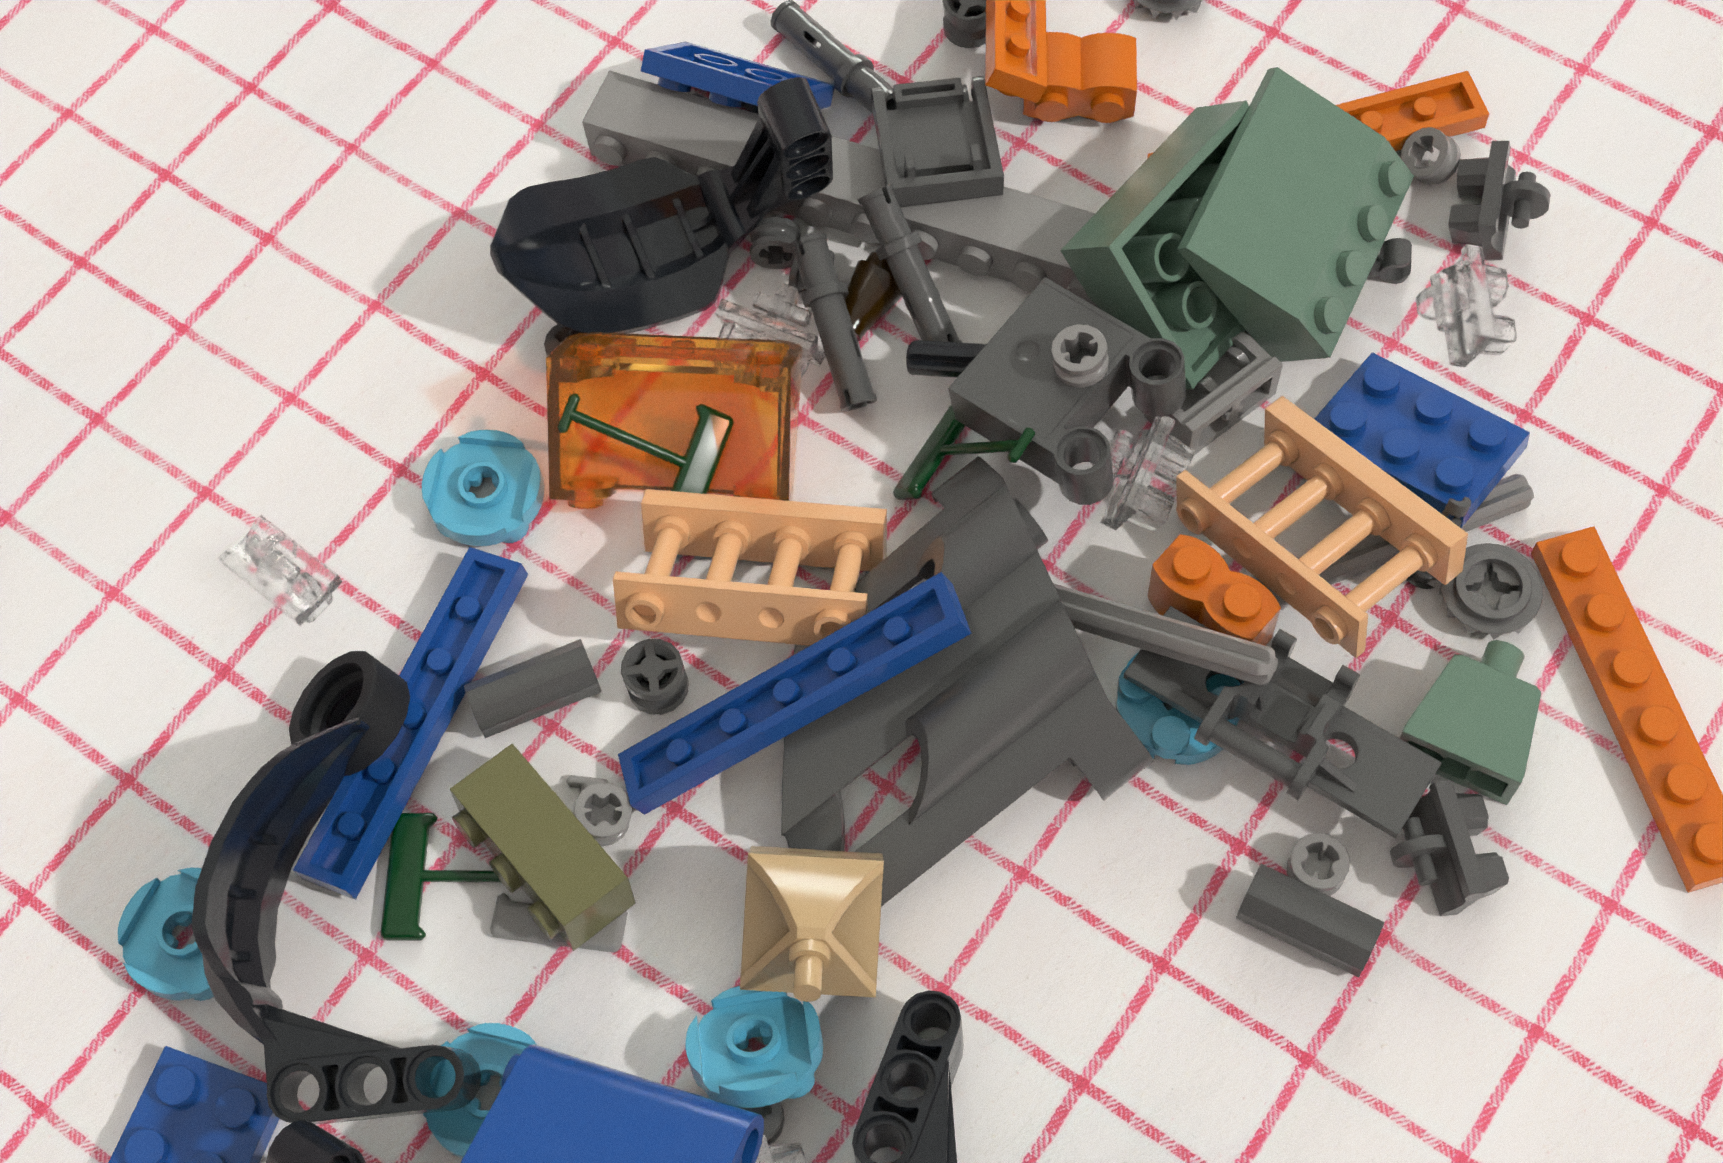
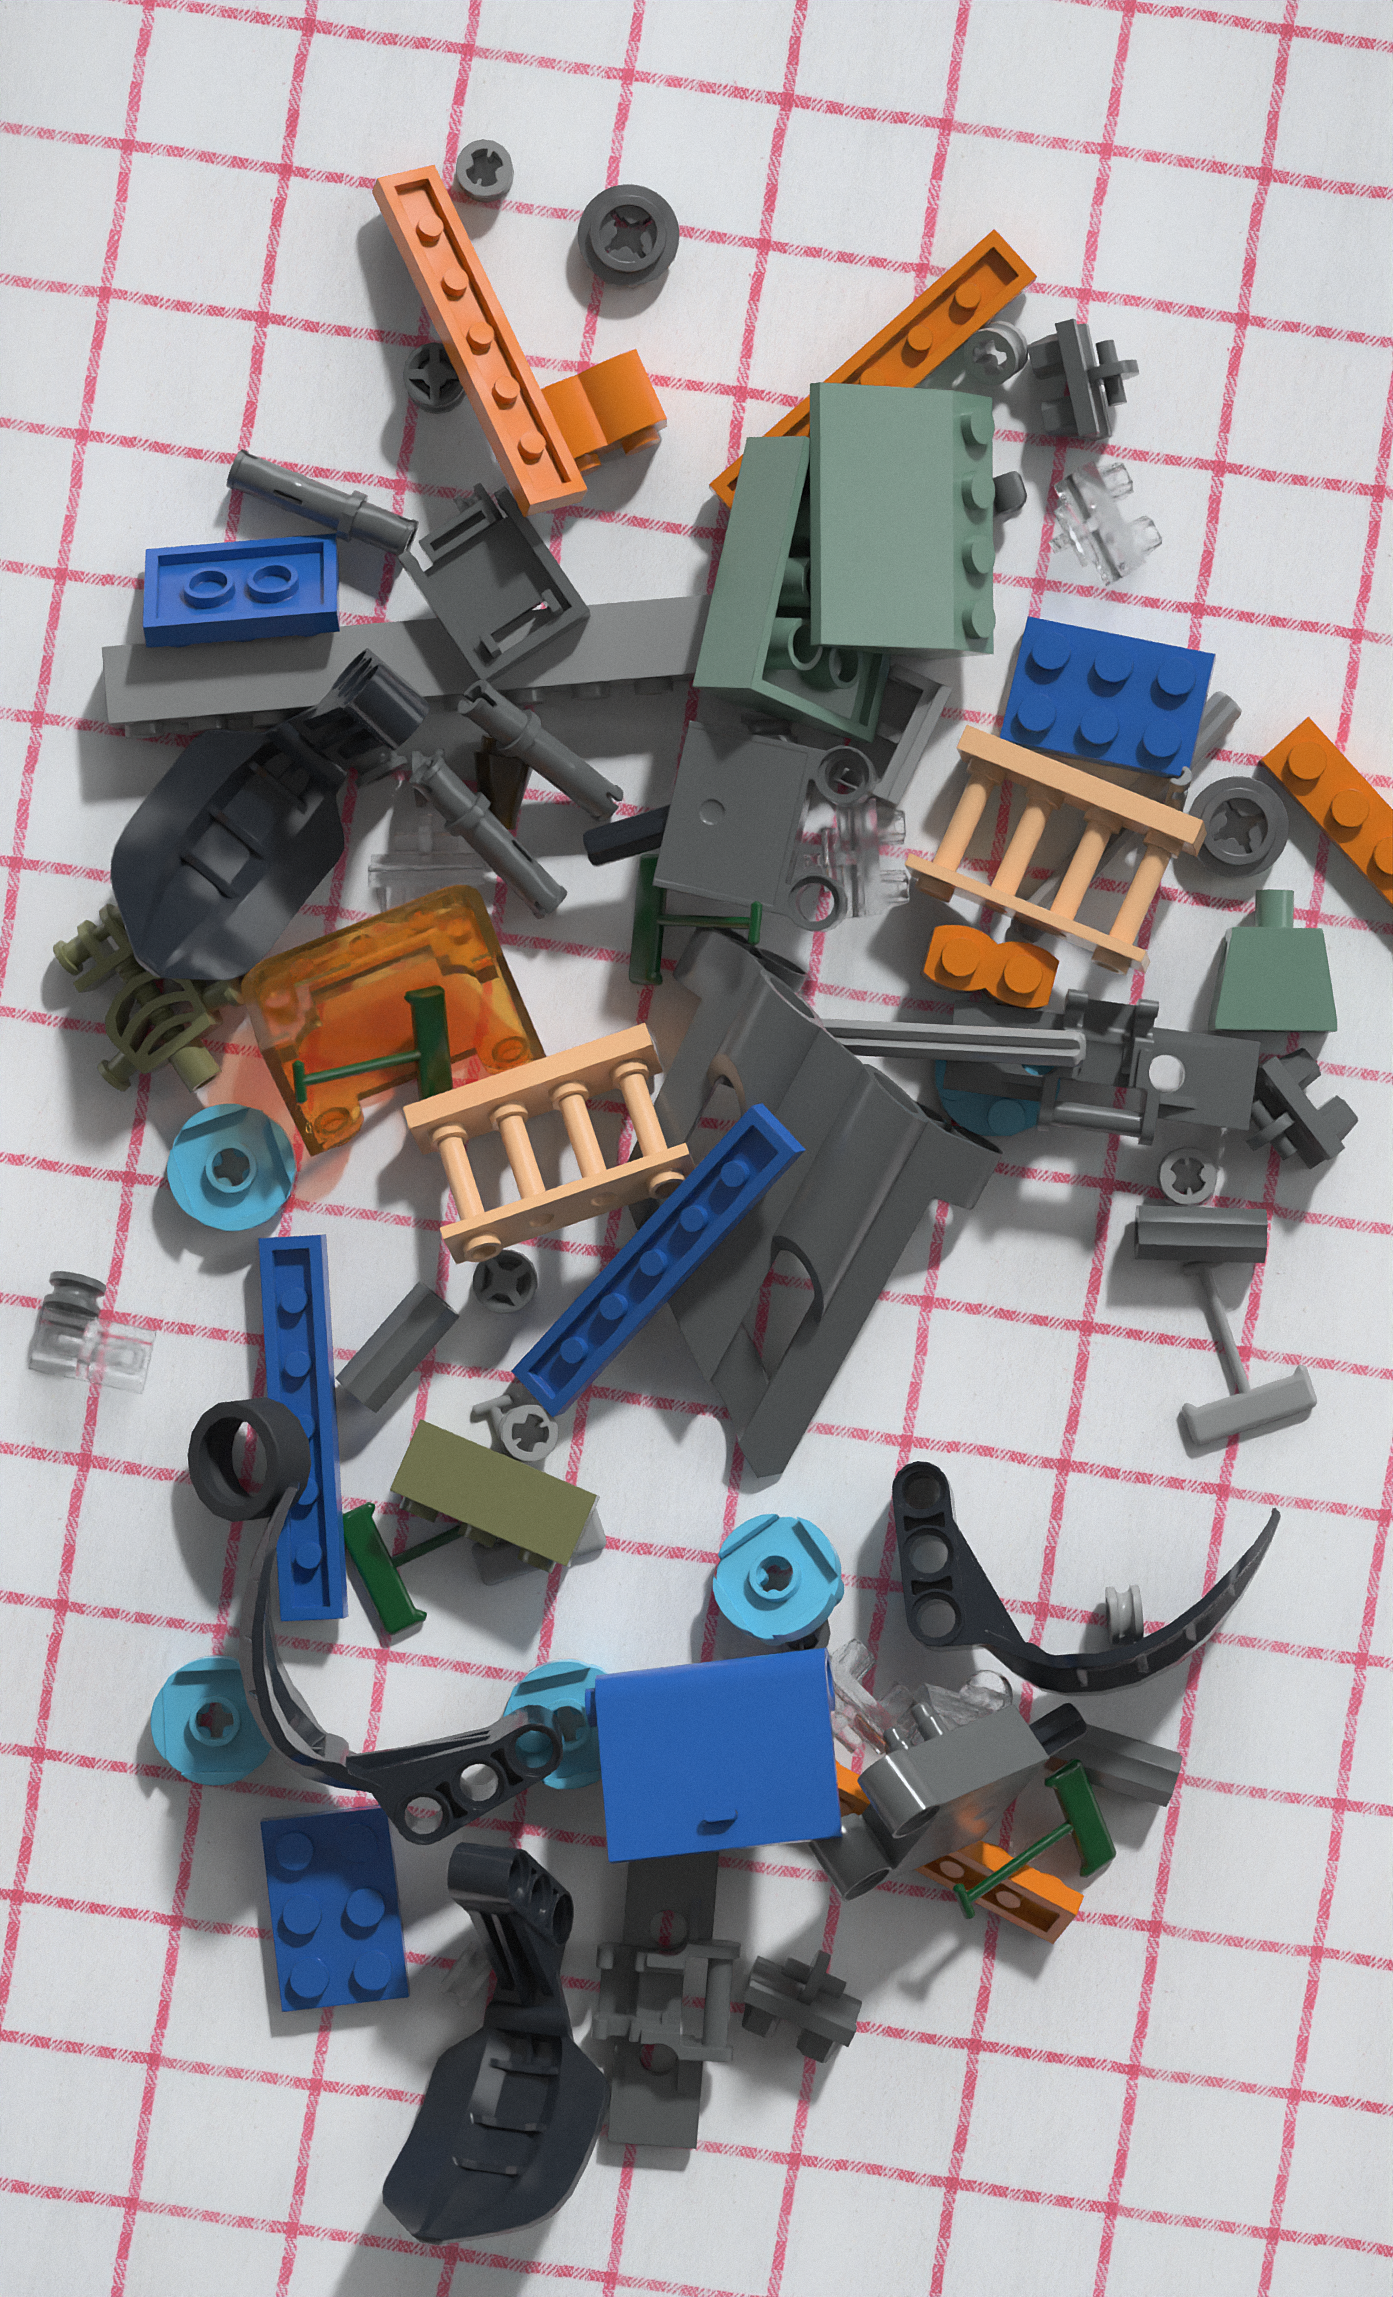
camera: 40 degrees left, 25 degrees up
tan piece [740,846,884,1002] -> none
light grey bush [1051,324,1109,388] -> none
none -> dark grey bush [43,1271,106,1320]
none -> olive piece [53,904,245,1093]
none -> light grey piece [1181,1261,1317,1445]

